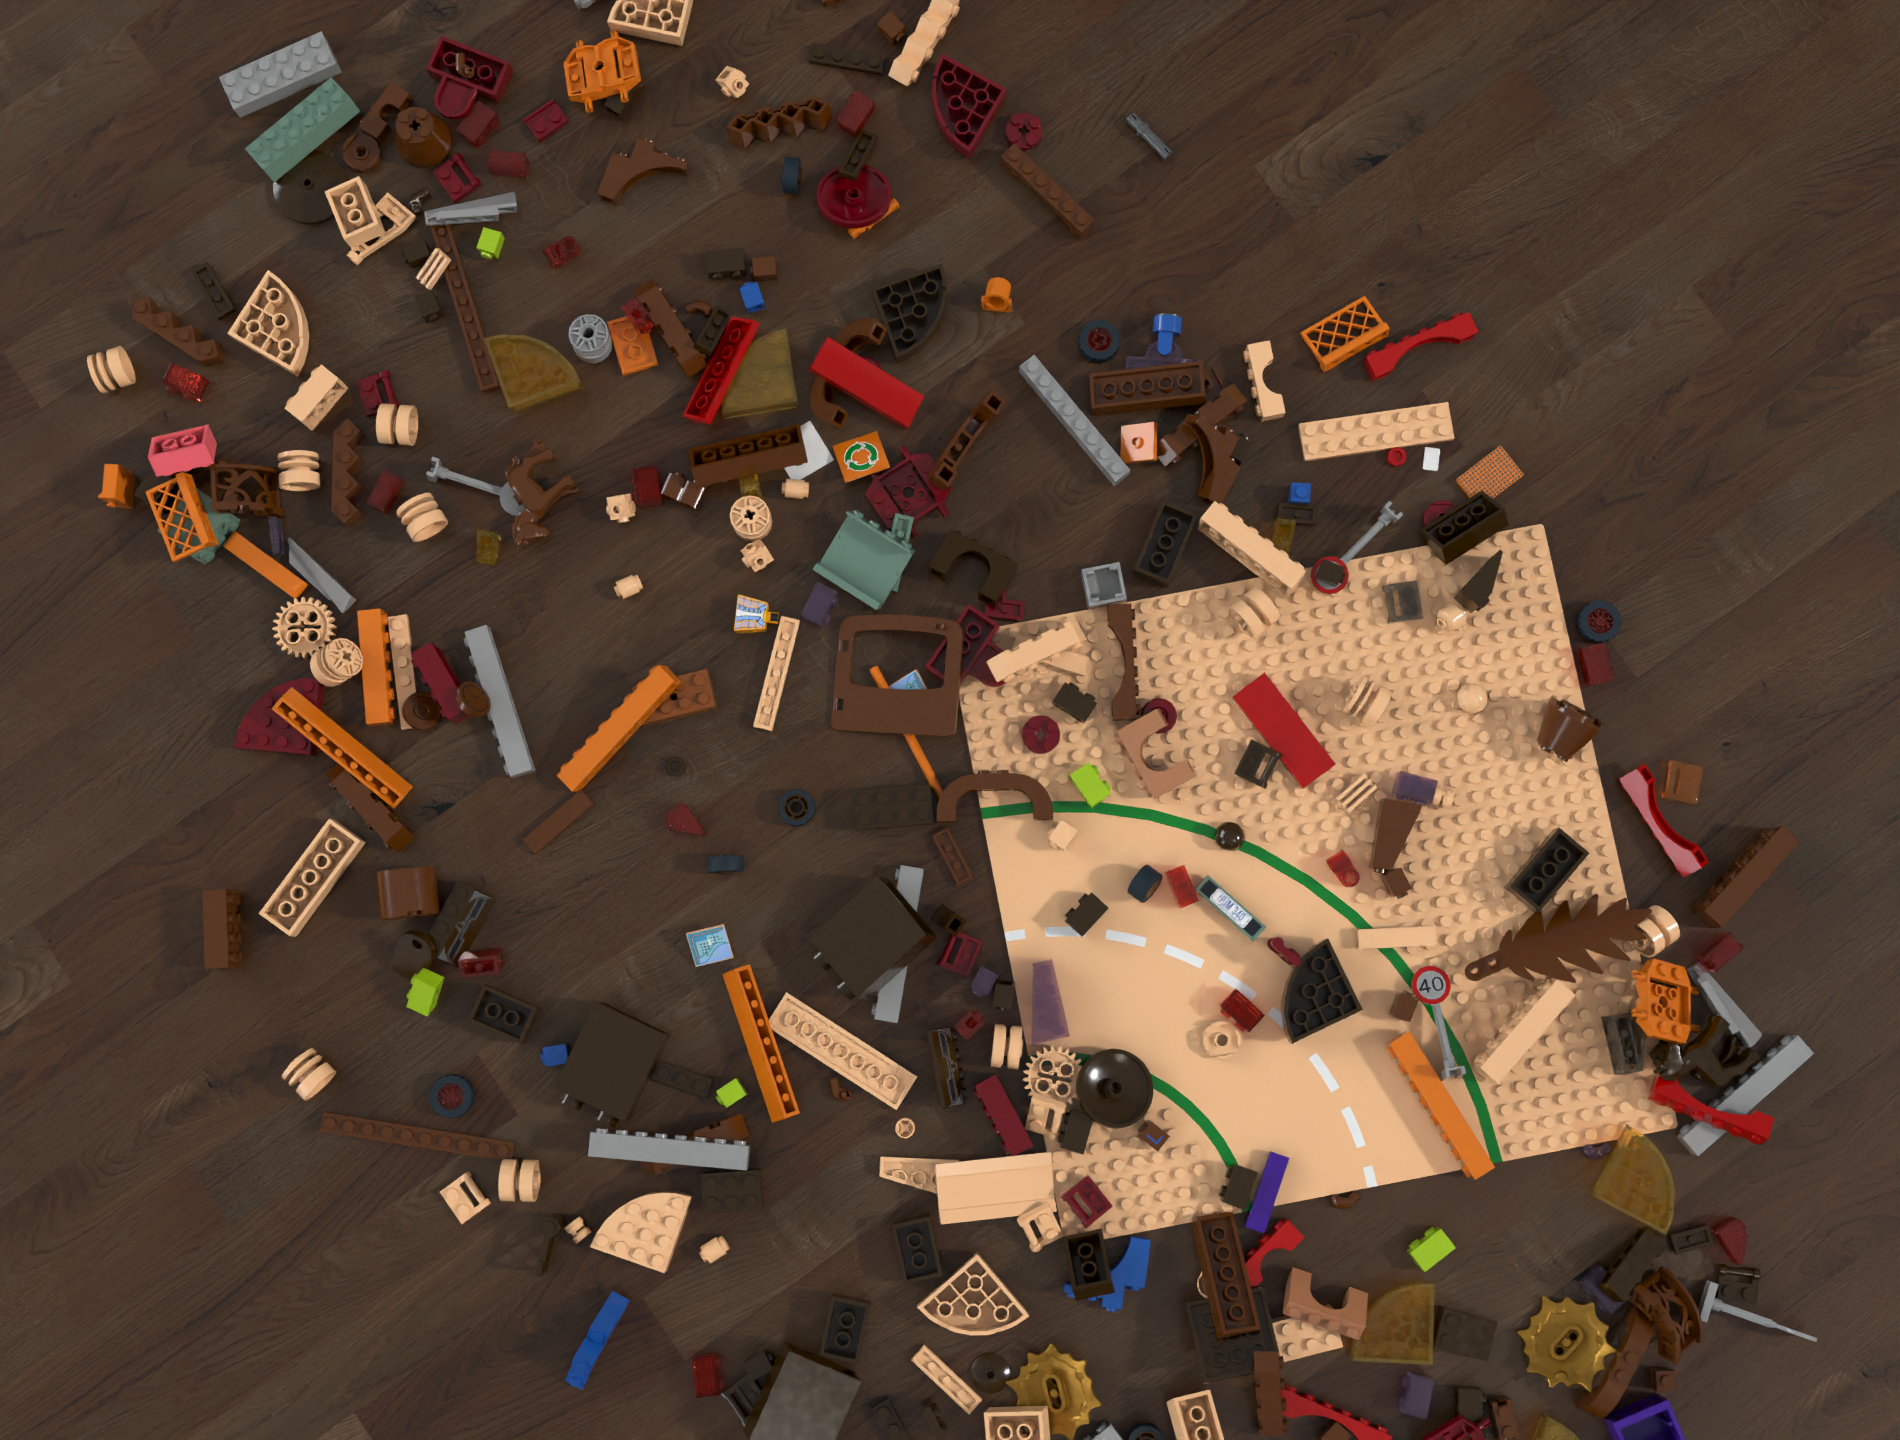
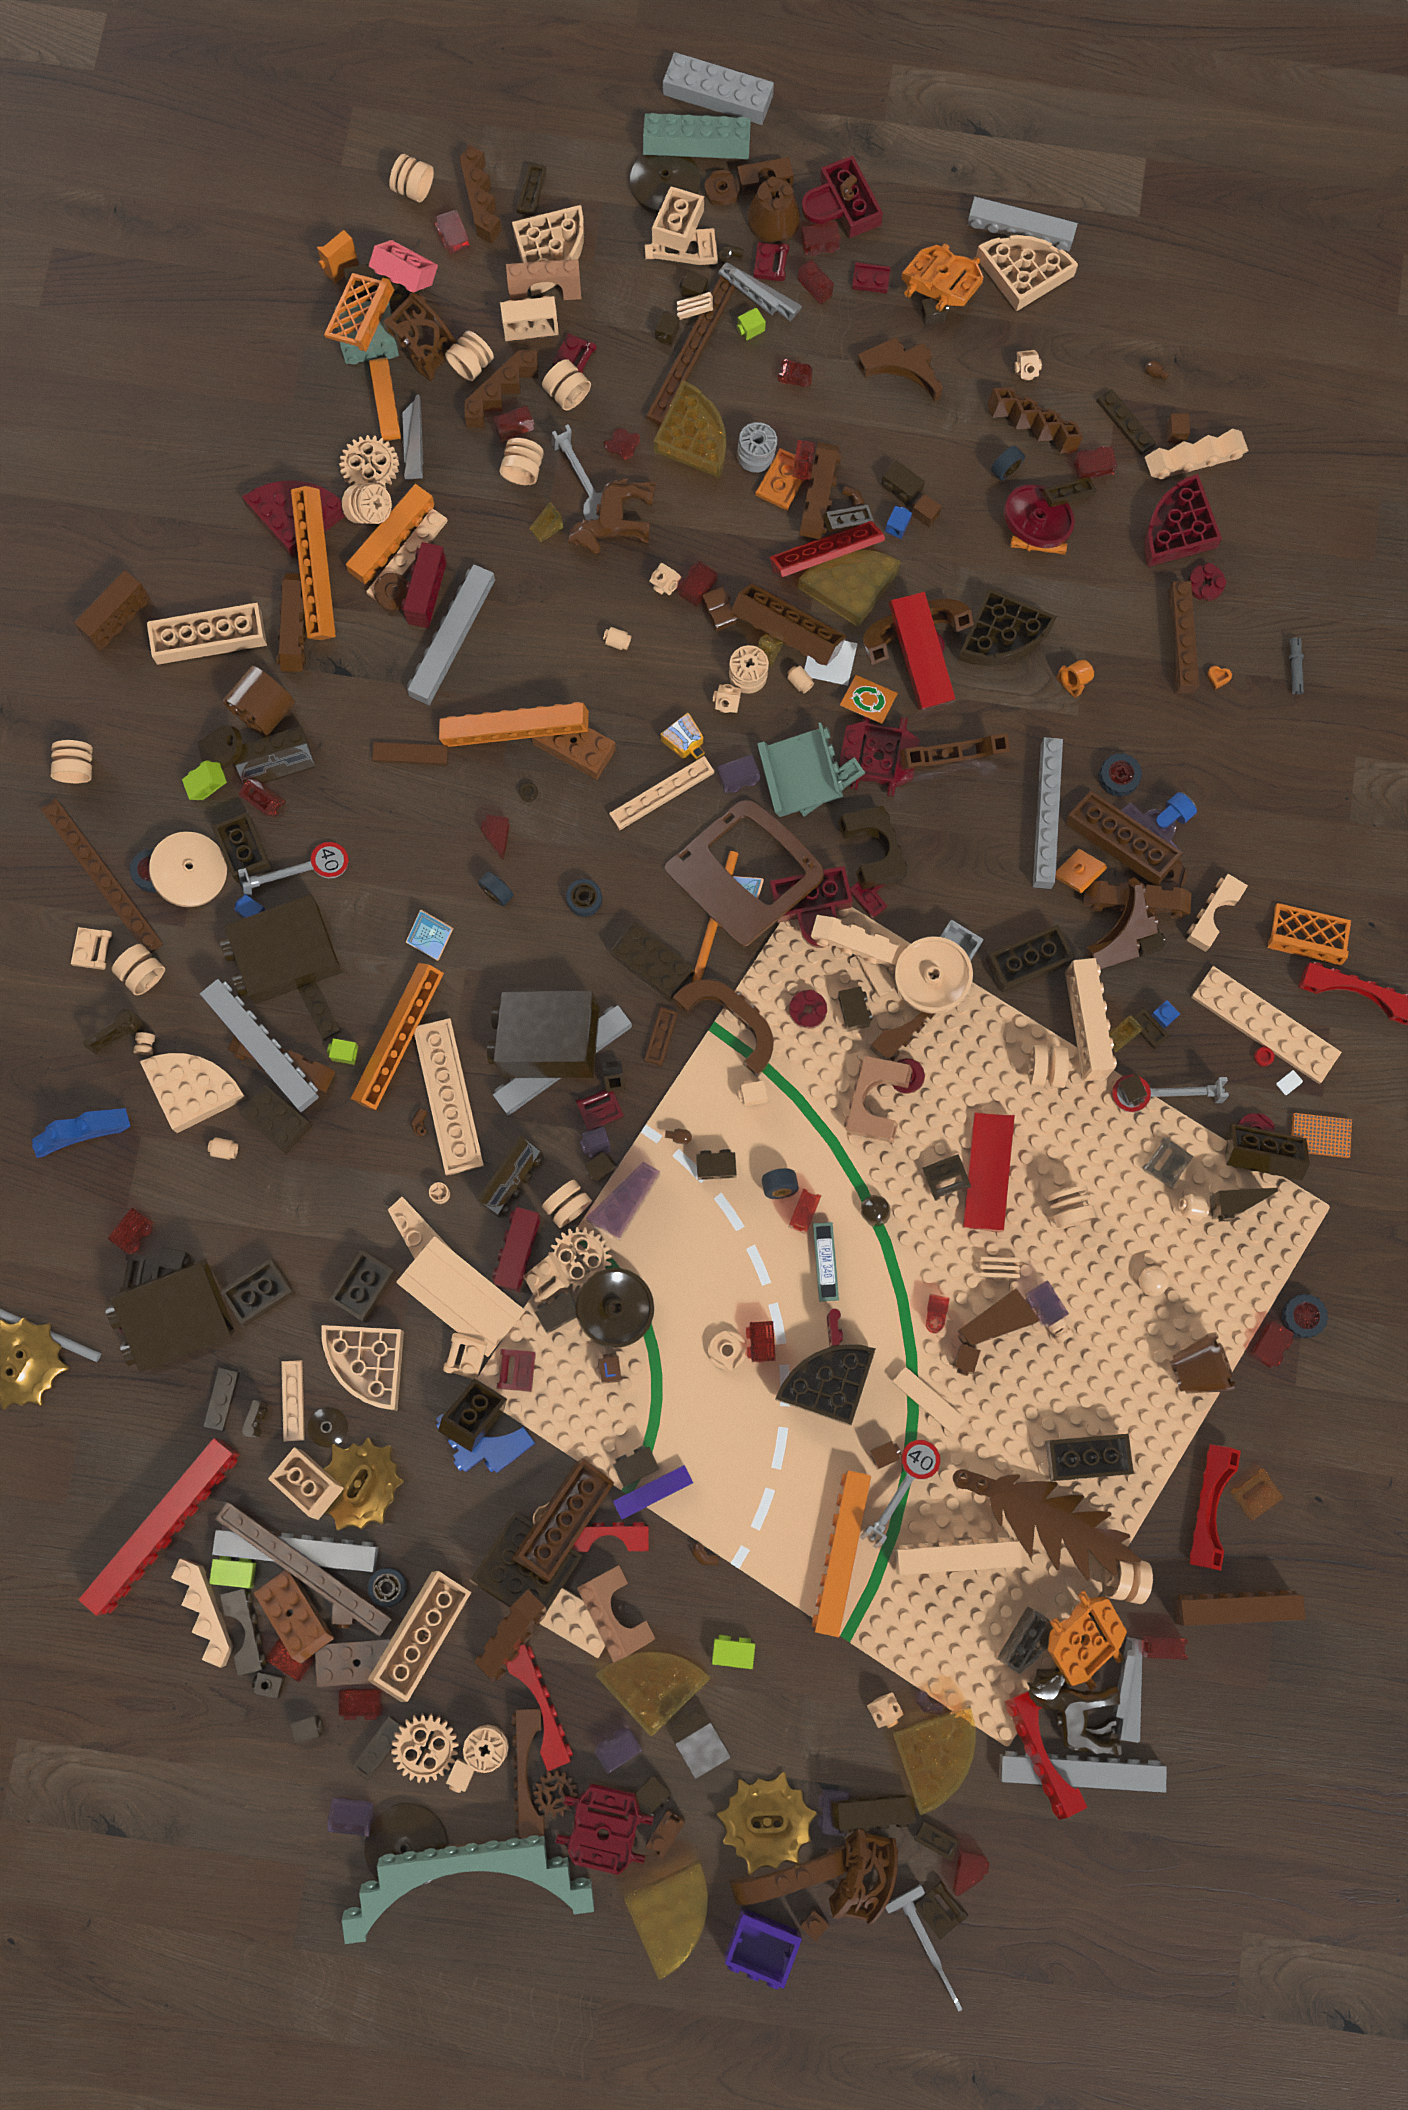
camera: 40 degrees right, 5 degrees down
clear purple tile [268,516,285,557] -> none
reddish brown tile [455,681,491,718] -> none
clear red brick [954,1010,984,1041] -> none
lime brick [1069,762,1111,809] -> none
none -> light nougat dish [149,832,227,907]
none -> light grey piece [238,842,349,898]
none -> nougat arch [506,259,581,301]
none -> clear red plate [604,428,640,459]
none -> reddish brown cylinder [665,1128,692,1145]
none -> light nougat brick [867,1692,904,1728]
none -> light nougat dish [895,937,973,1013]
none -> orange tile [1207,666,1232,689]

